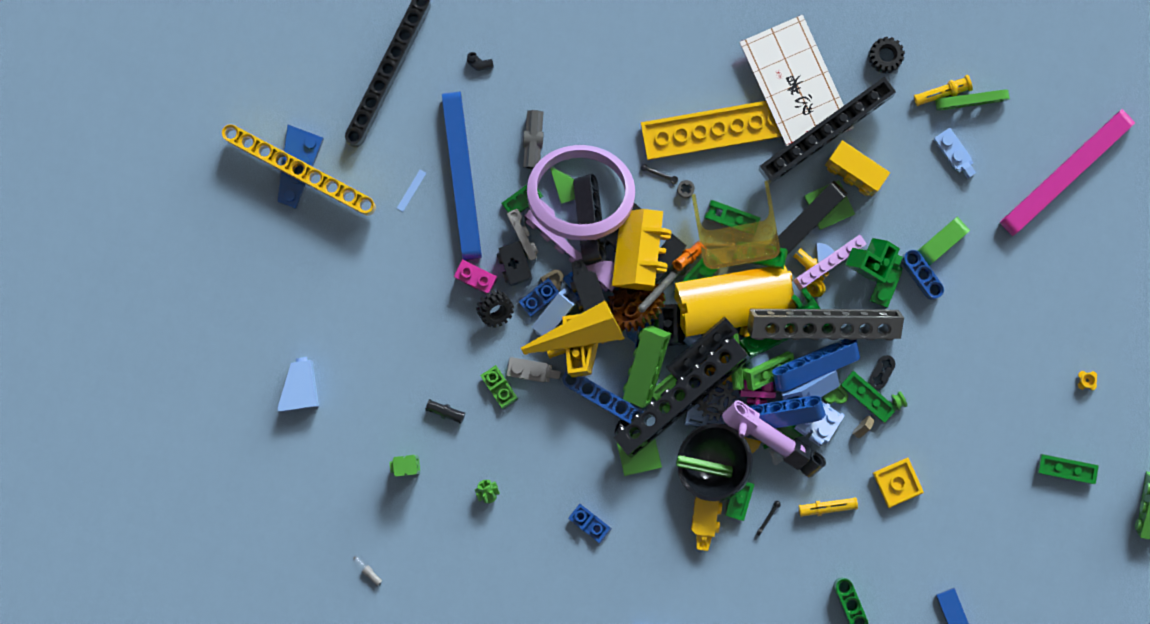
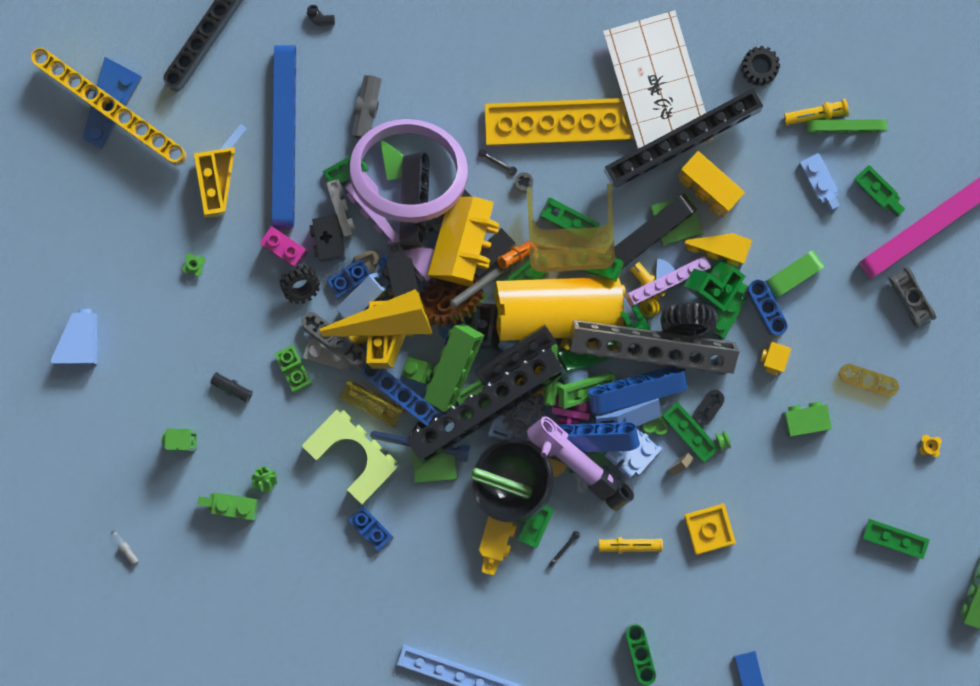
camera: 10 degrees right, 0 degrees up
none -> bright green plate [182,253,205,276]
none -> yellow wedge [193,147,235,219]
none -> bright green hinge [197,493,259,520]
none -> dark grey beam [301,312,367,369]
none -> yellowish green arch [302,409,398,505]
none -> clear yellow plate [340,379,404,428]
none -> dark blue piece [370,431,470,462]
none -> bright green bracket [401,356,435,385]
none -> black gear [660,302,718,336]
none -> yellow slope [683,233,752,268]
none -> yellow brick [760,342,792,376]
none -> bright green brick [783,401,832,437]
none -> clear yellow beam [838,364,899,397]
none -> green hinge [853,165,905,217]
none -> dark grey piece [888,266,937,329]

